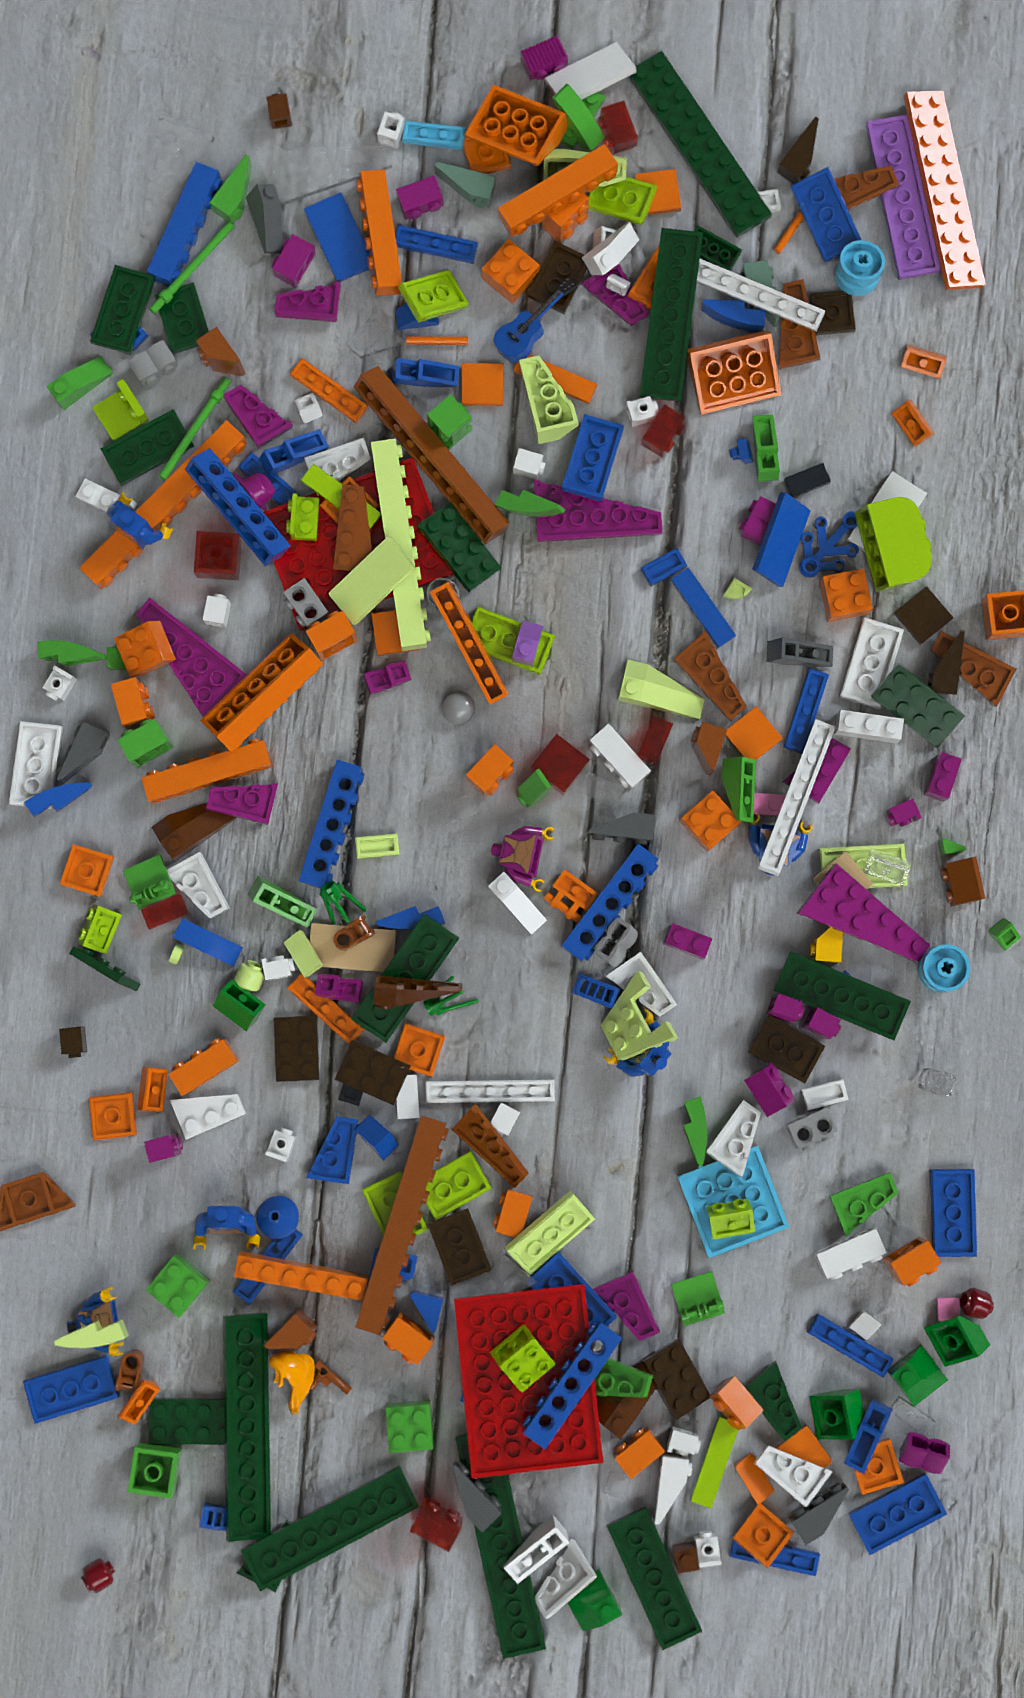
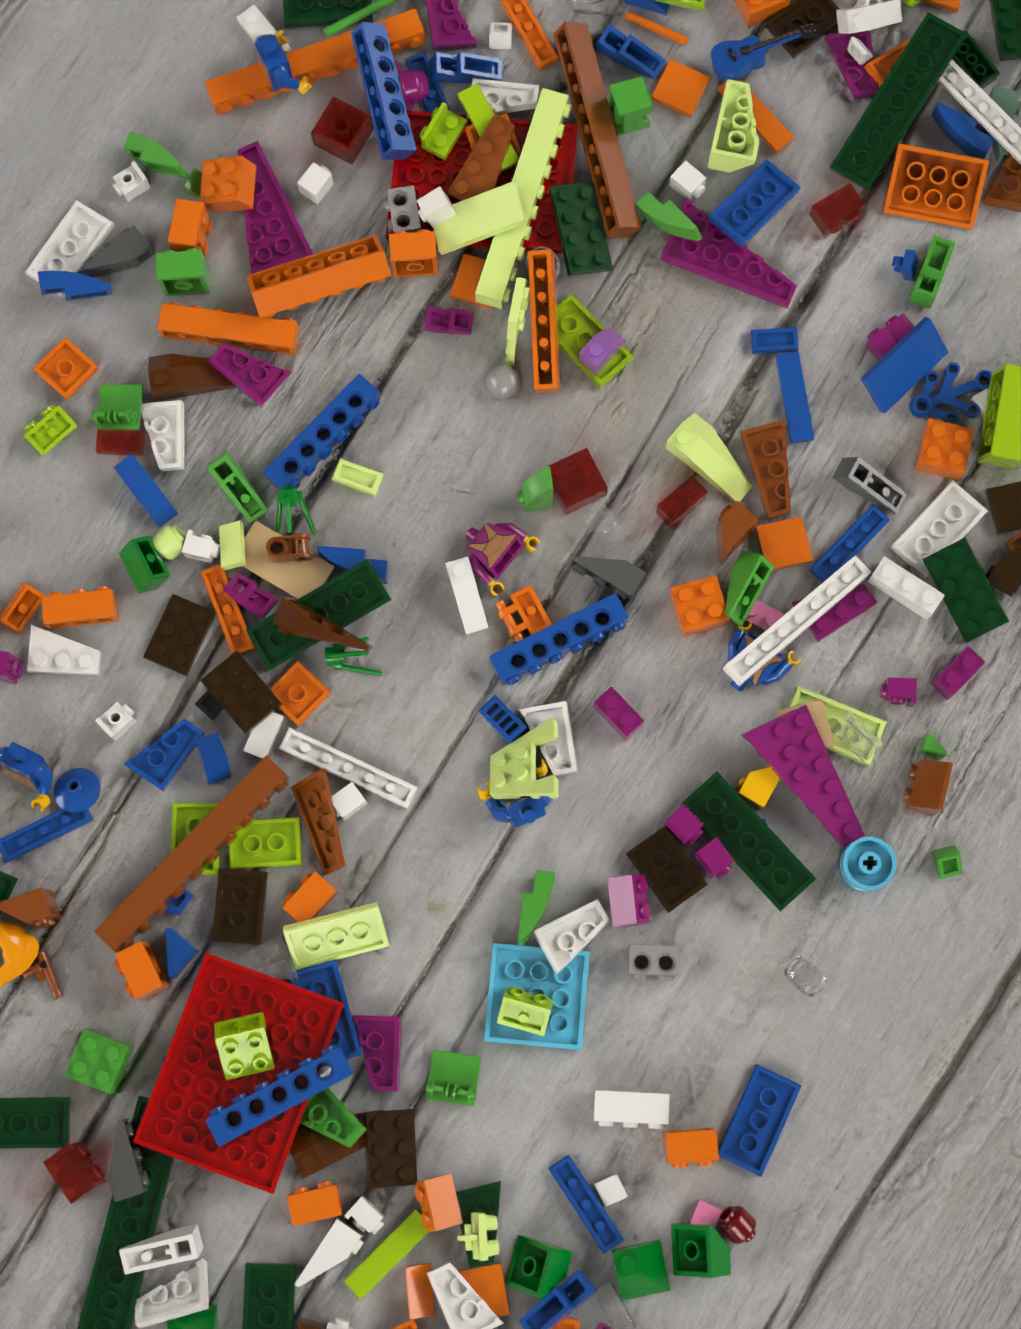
camera: 30 degrees right, 5 degrees down
dark green wing [69,946,141,991] -> none
yellowish green tile [169,942,185,965] -> none
orange brick [234,1251,368,1301] -> none
orange brick [466,744,514,797] -> none
white brick [589,724,651,790] -> none
light grey brick [595,917,638,968] -> none
white brick [625,396,659,427] -> none
yellowish green tile [723,578,752,600] -> none
black tile [784,463,831,498] -> none
white tile [801,1079,849,1111] -> none
bright green wing [829,1172,898,1237] -> none
none -> white brick [417,186,457,228]
none -> yellowish green hips [457,1212,499,1261]
none -> yellowish green wing [505,277,530,367]

